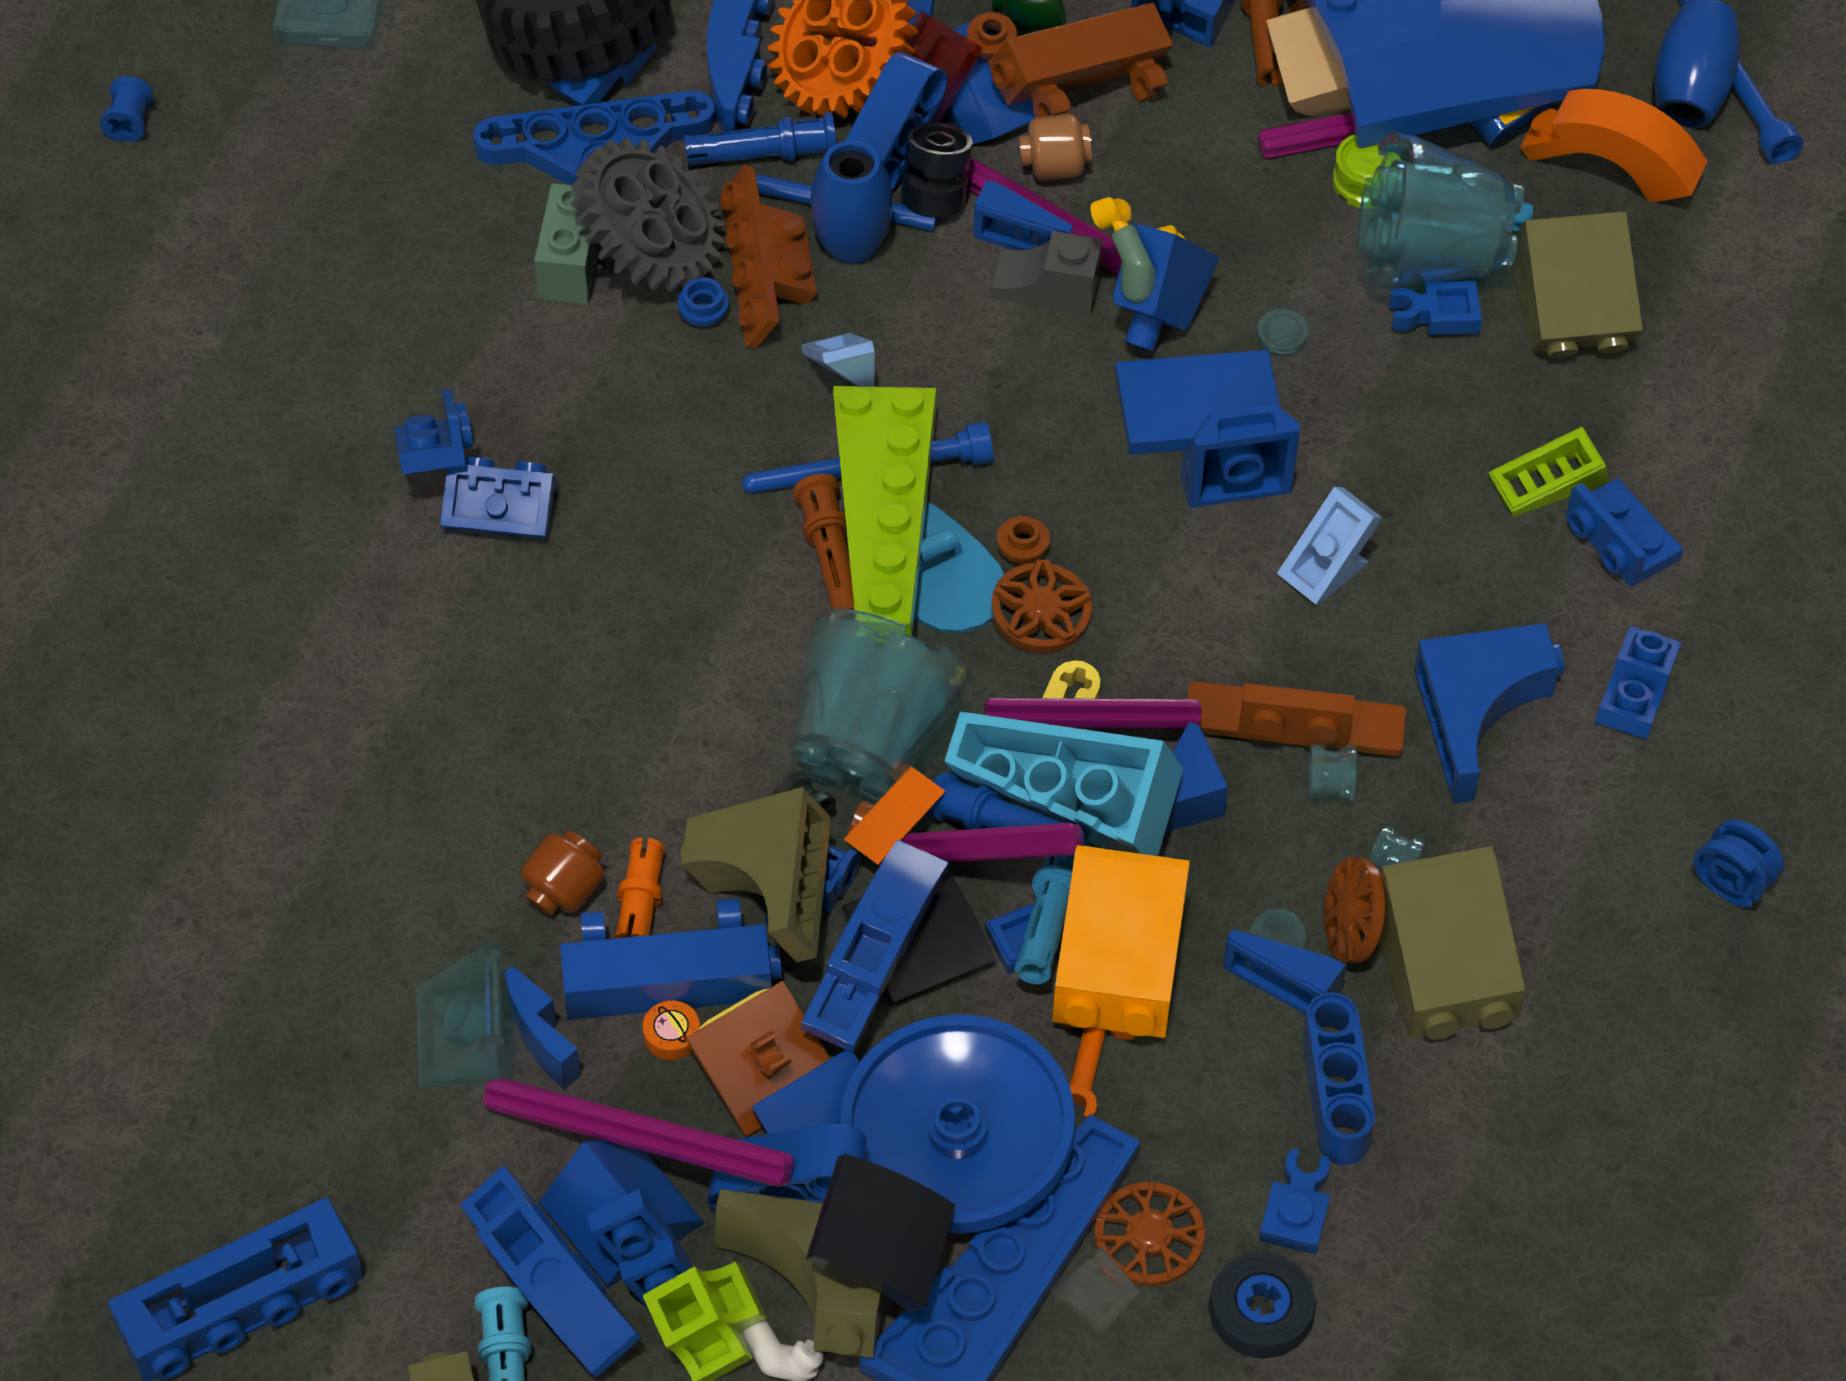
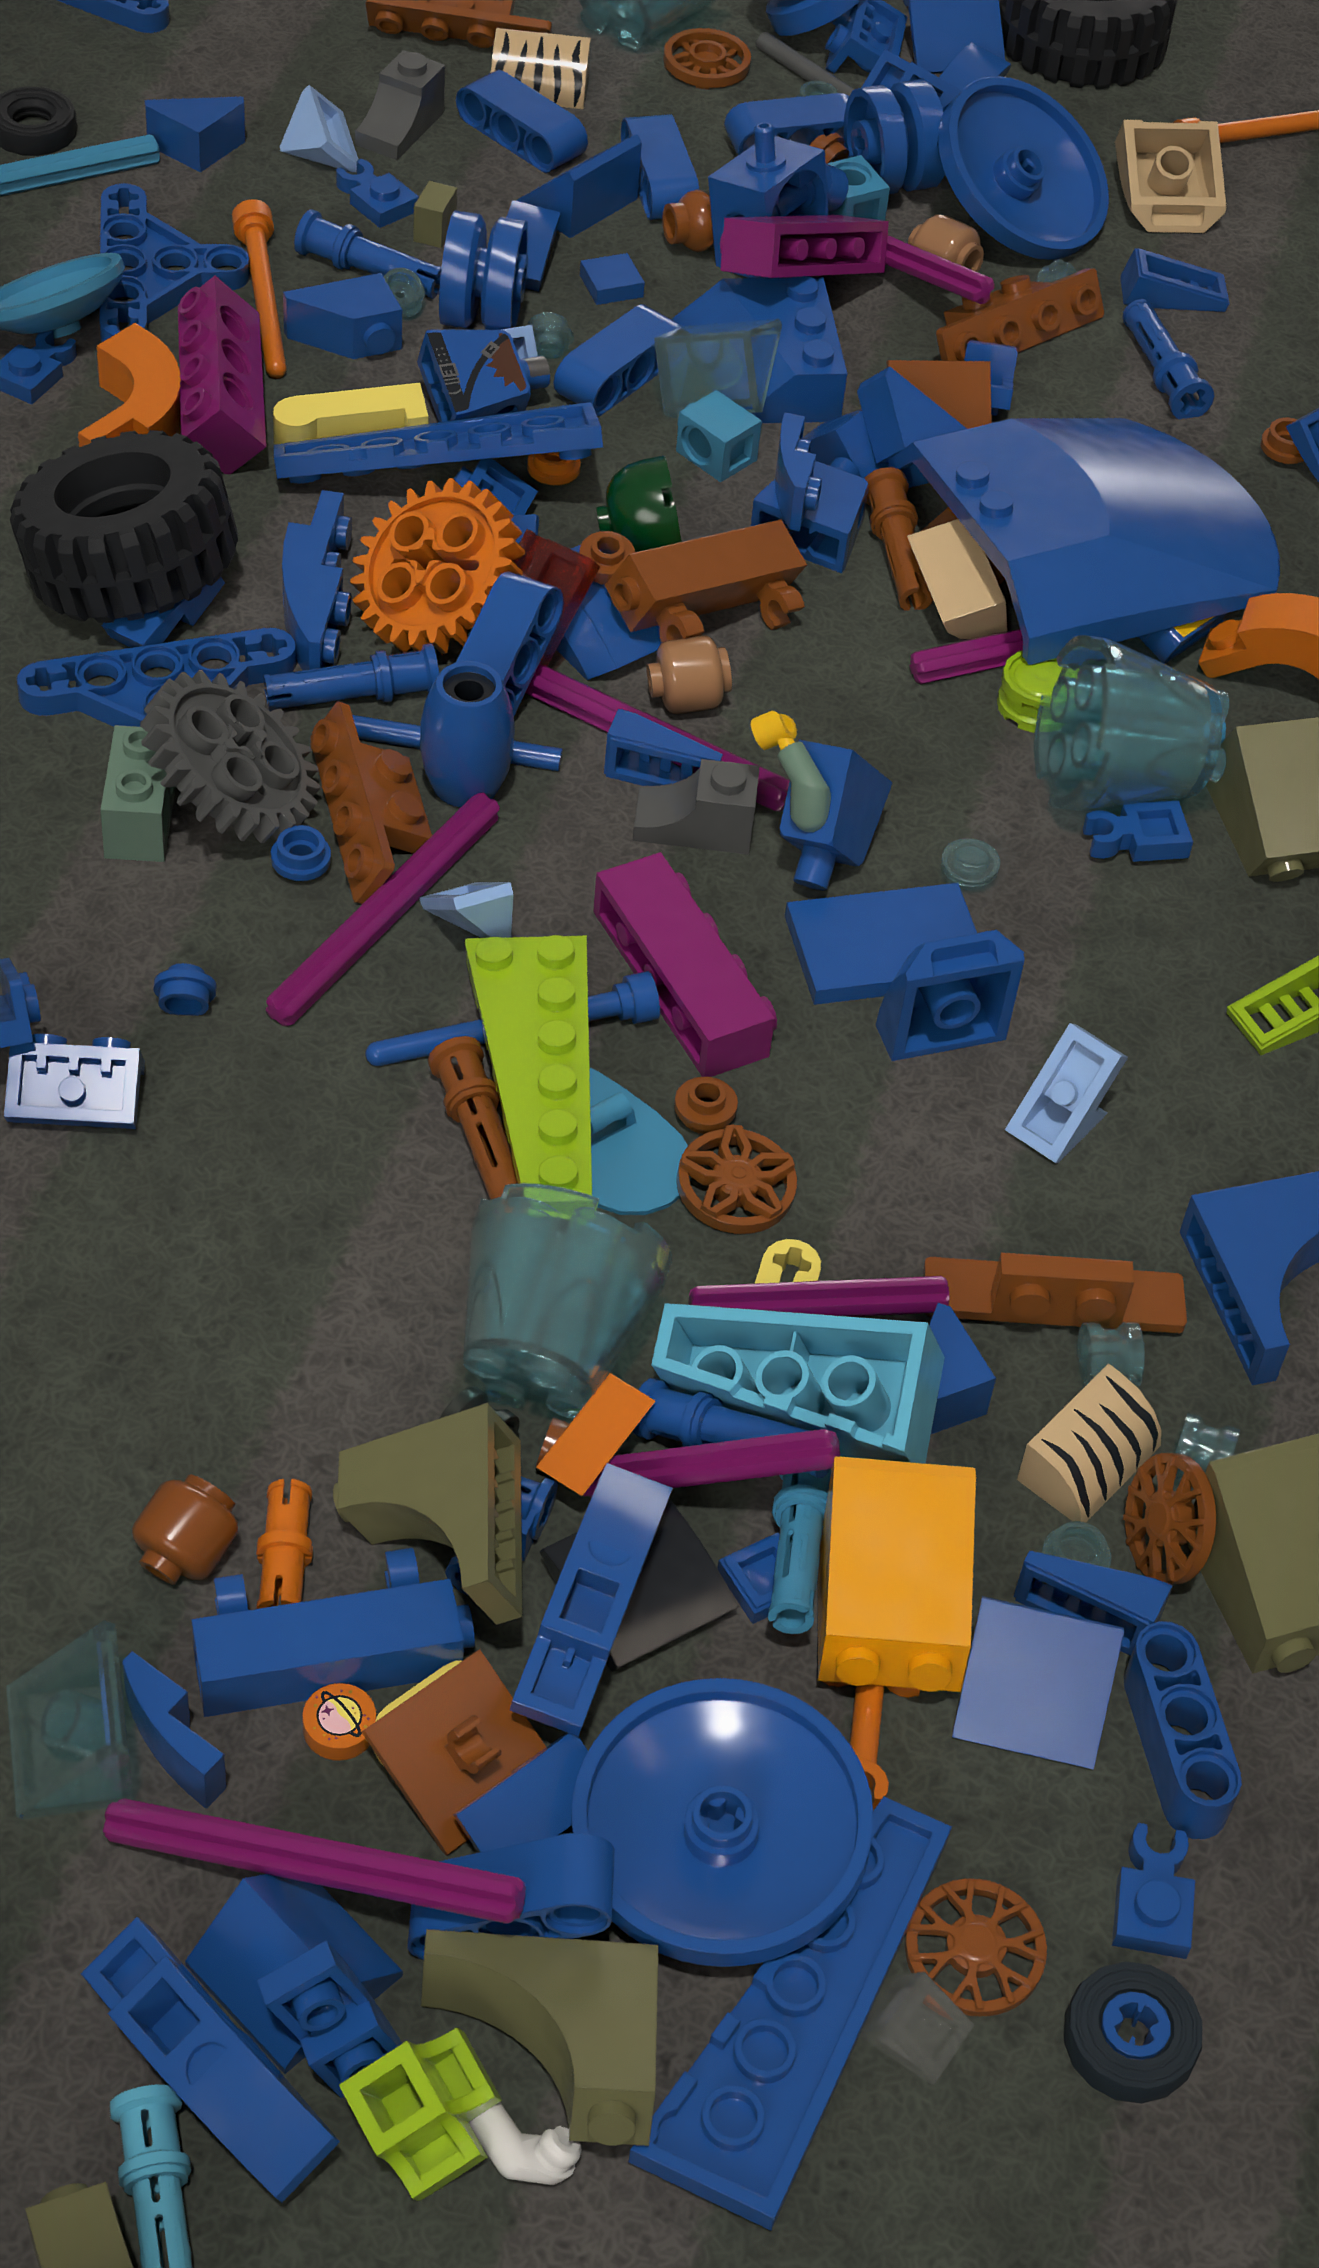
camera: 10 degrees left, 5 degrees down
black slope [806,1154,956,1313] -> none
black wheel [900,123,973,217] -> none
none -> blue plate [153,963,217,1016]
none -> magenta axle [265,793,500,1027]
none -> magenta brick [593,852,777,1077]
none -> piece [952,1596,1124,1770]
none -> tan brick [1017,1363,1162,1527]

